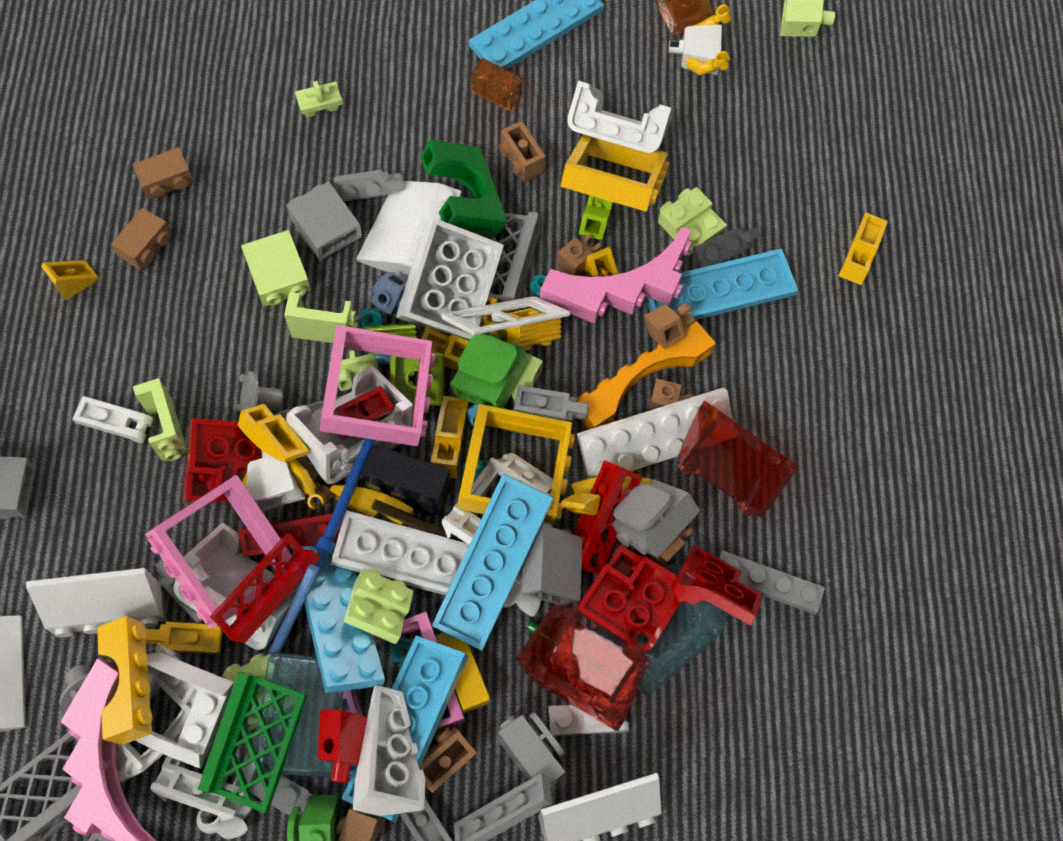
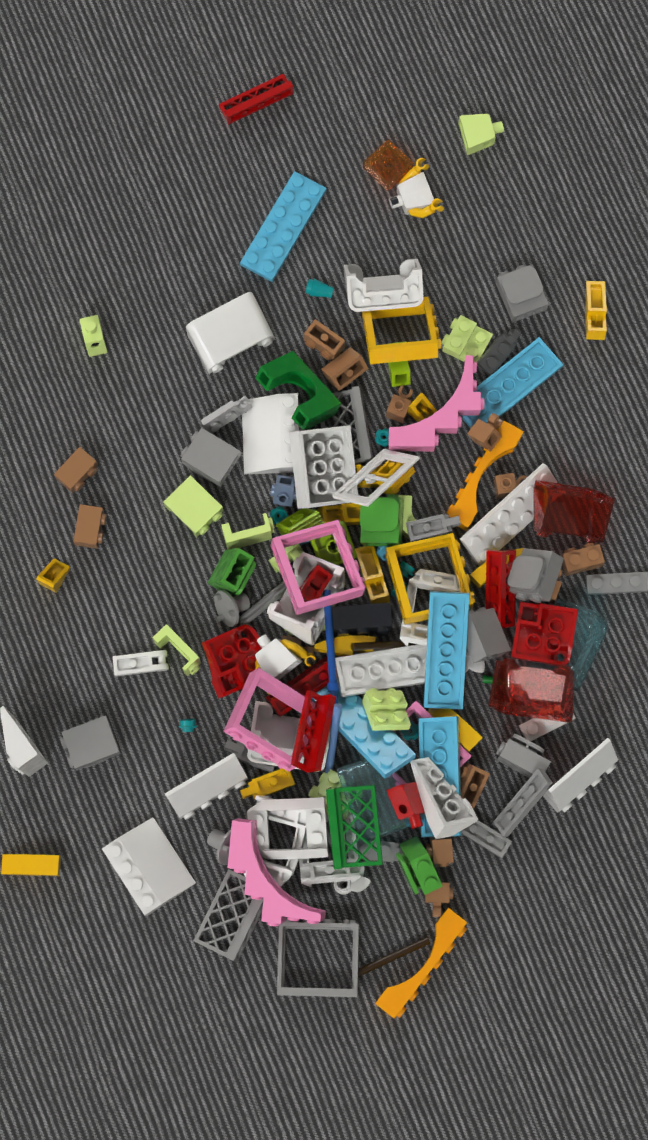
camera: 20 degrees left, 10 degrees up
yellow arch [97,616,152,745] -> none
yellow slope [238,404,309,462] -> none
yellowish green hips [295,81,343,117] -> none
clear orange brick [470,58,523,111] -> none
yellow slope [561,492,600,516] -> none
red slope [671,544,763,626] -> none
none -> yellowish green torso [79,315,107,357]
none -> teal plate [178,719,198,732]
none -> white windscreen [186,292,275,374]
none -> bright green brick [207,548,256,596]
none -> teal cone [305,278,334,298]
none -> medium nougat brick [321,347,369,391]
none -> teal plate [399,561,415,578]
none -> light grey brick [496,264,549,323]
none -> medium nougat brick [561,543,605,576]

